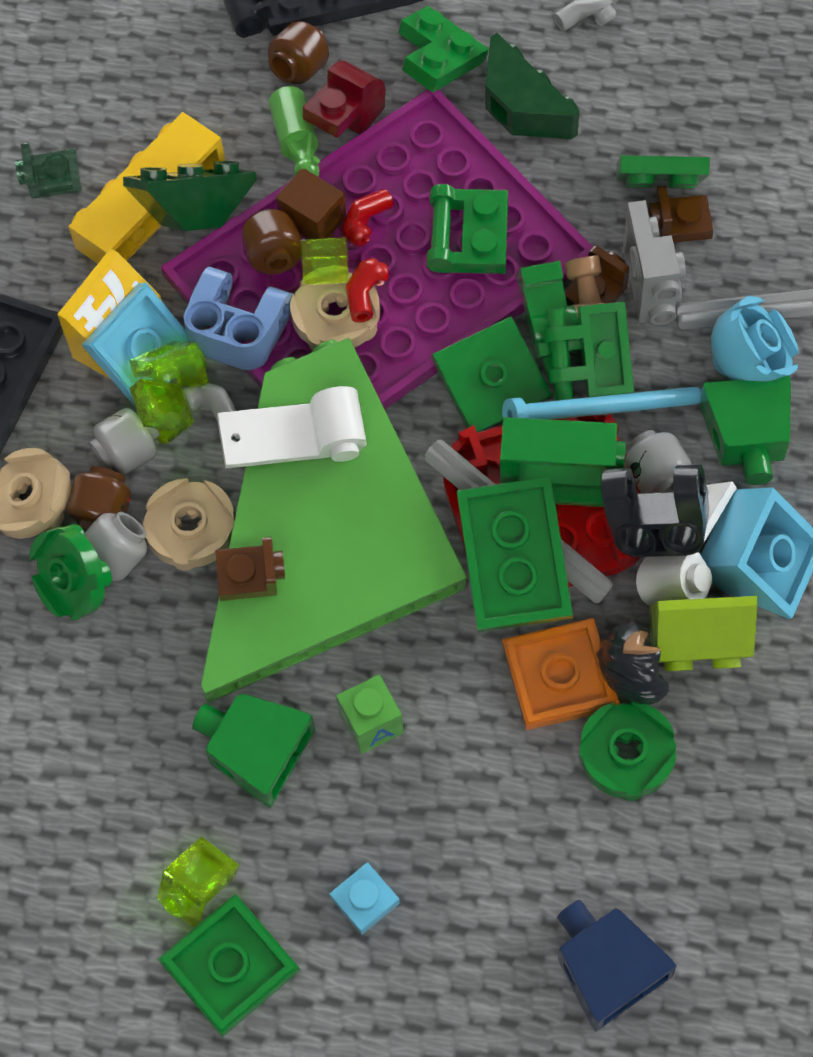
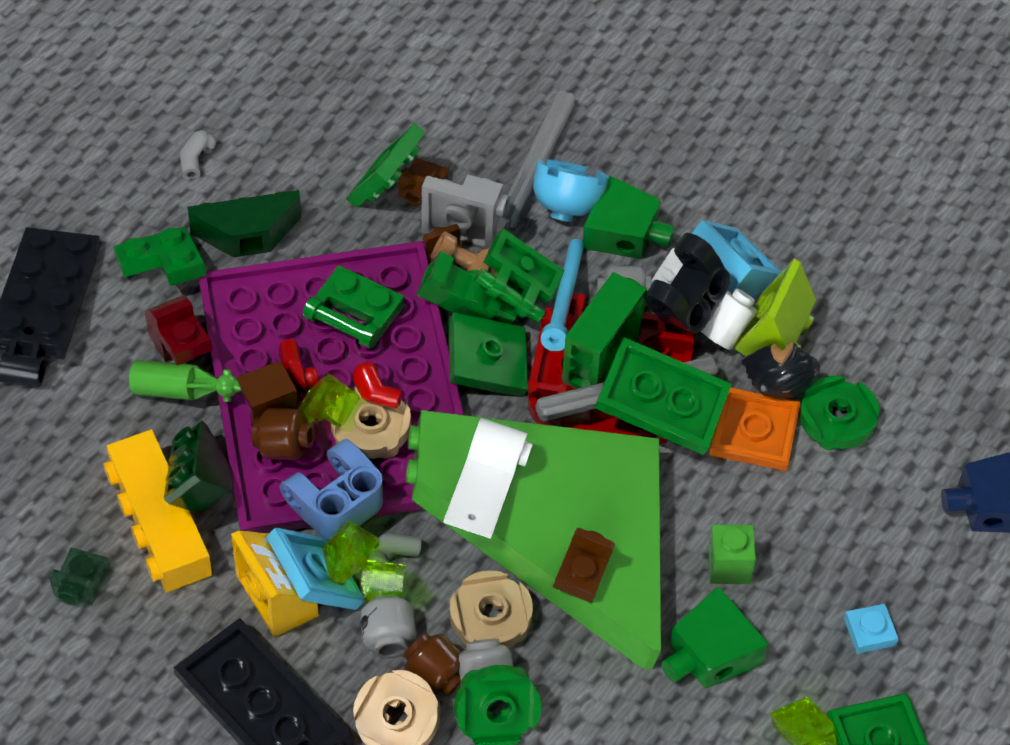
camera: 70 degrees left, 10 degrees down
reddish brown head [267,21,329,84] -> none

